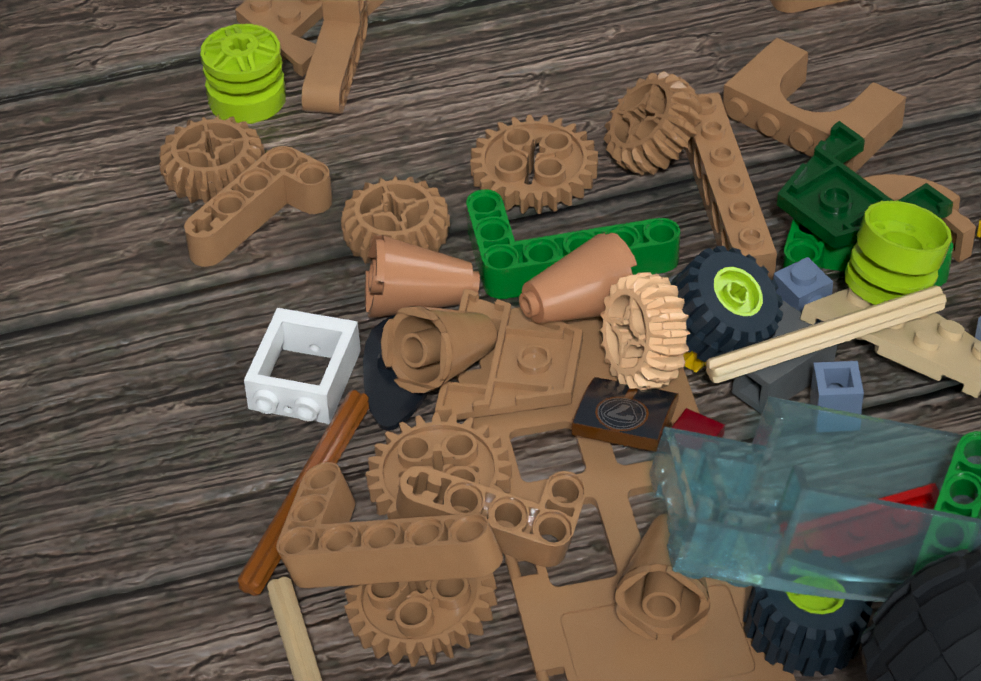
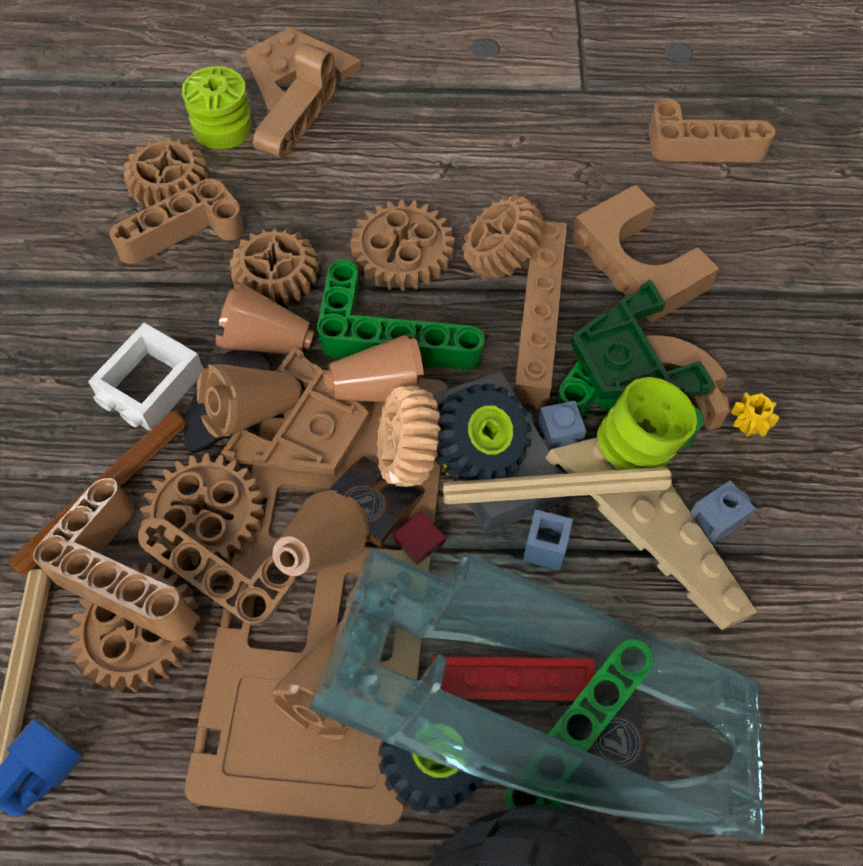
camera: 15 degrees right, 15 degrees up
none -> medium nougat cone [273,490,369,576]

